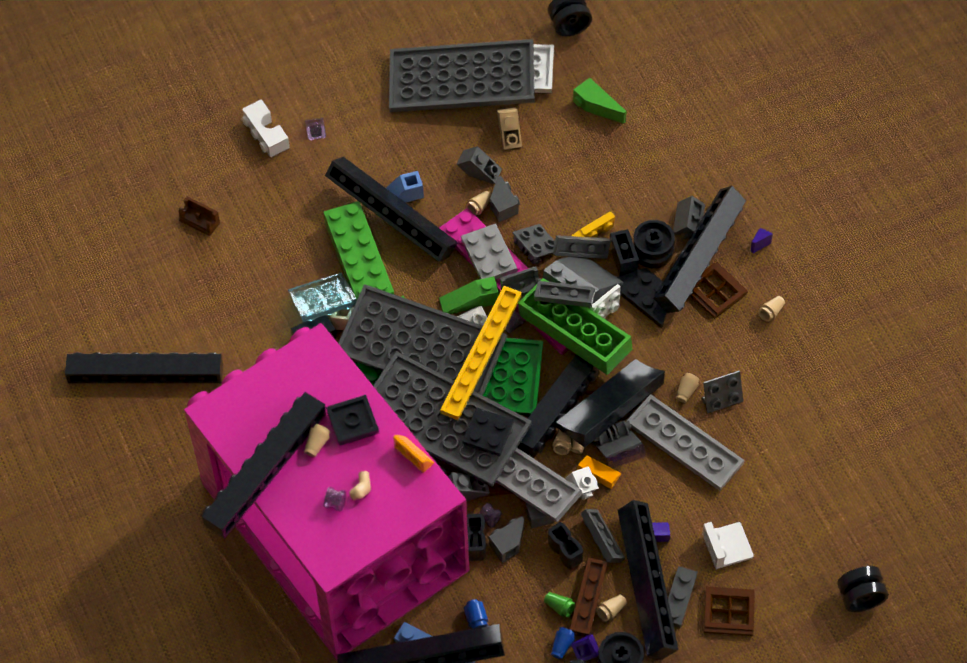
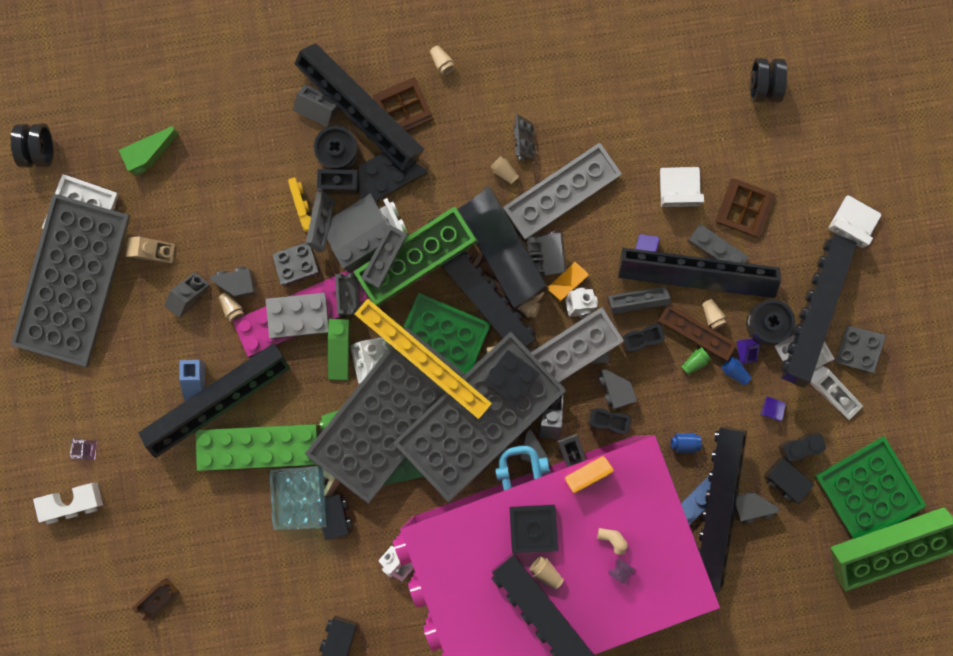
camera: 70 degrees left, 25 degrees up
wheel [479,503,502,528] -> none
dark purple slope [751,228,773,253] -> none

